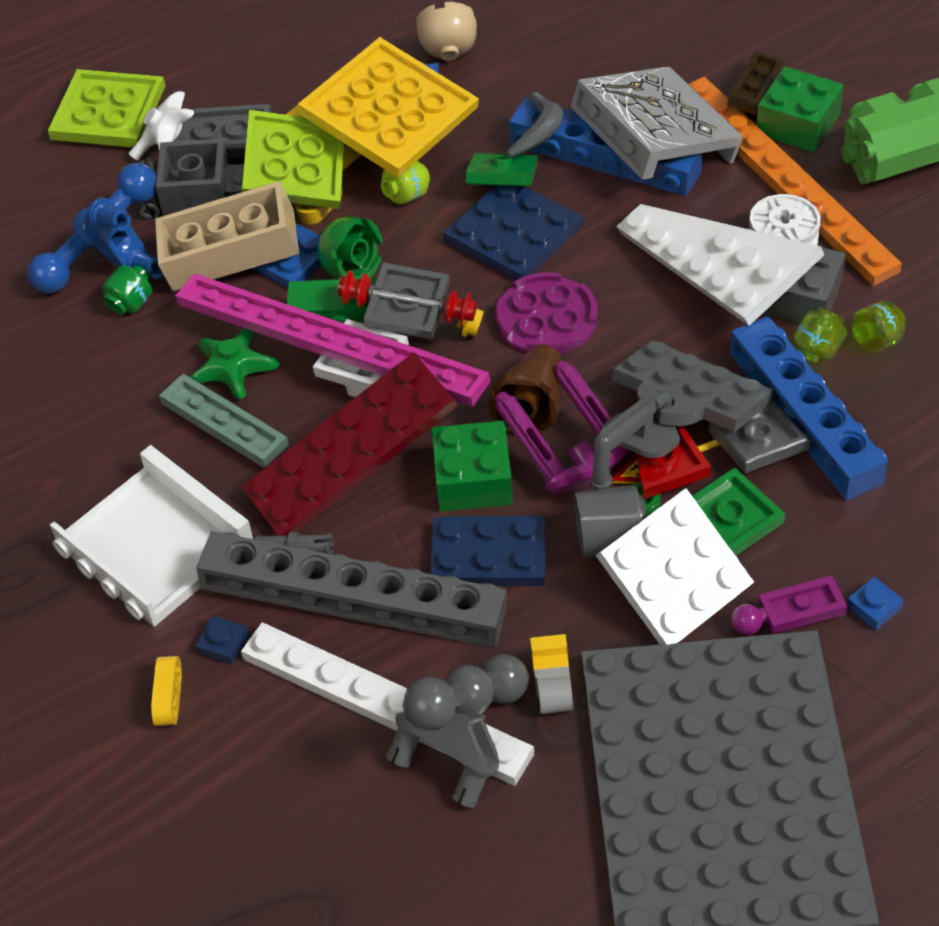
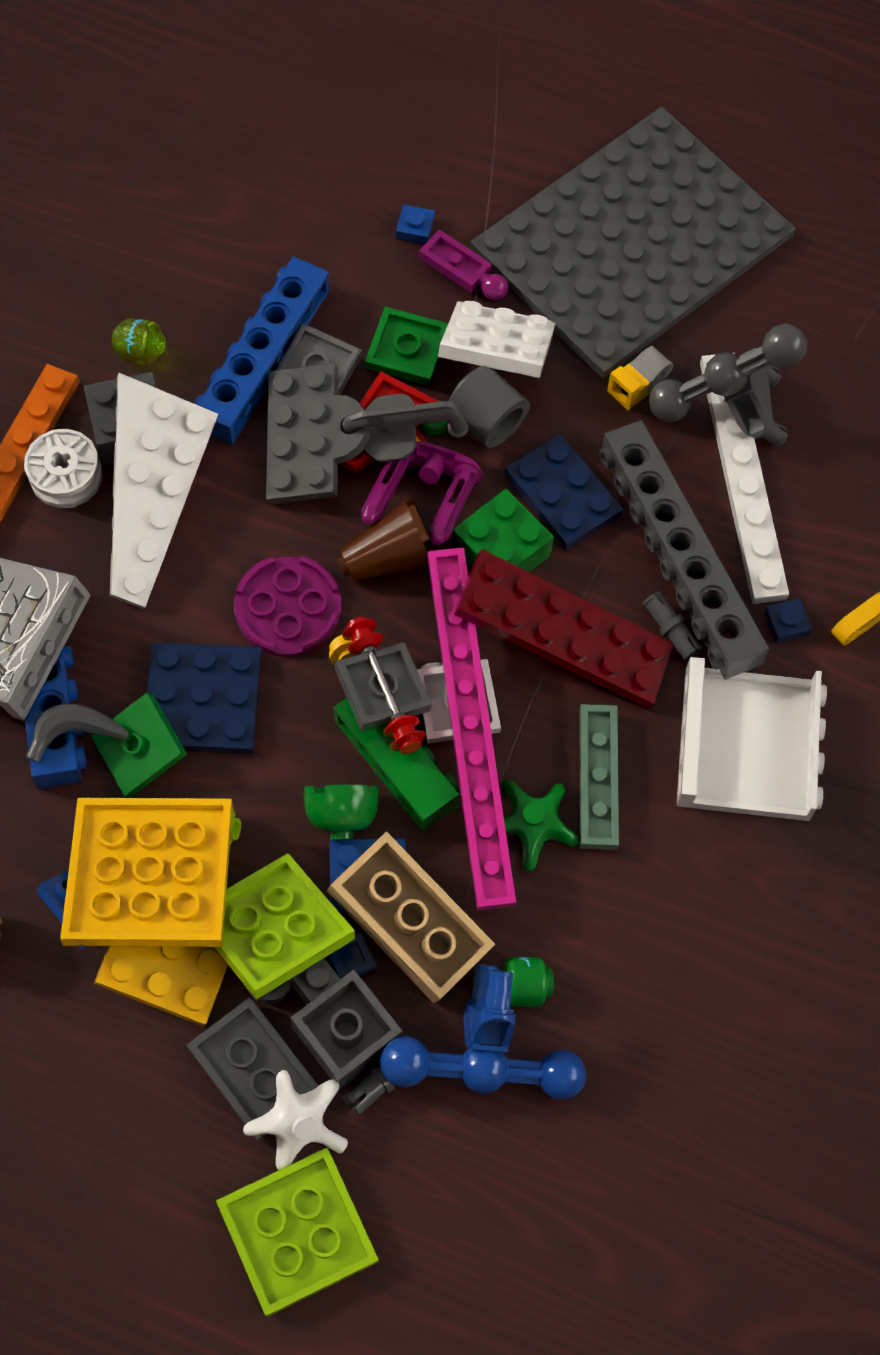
camera: 135 degrees left, 15 degrees up
clear neon green head [794,307,847,362] -> none

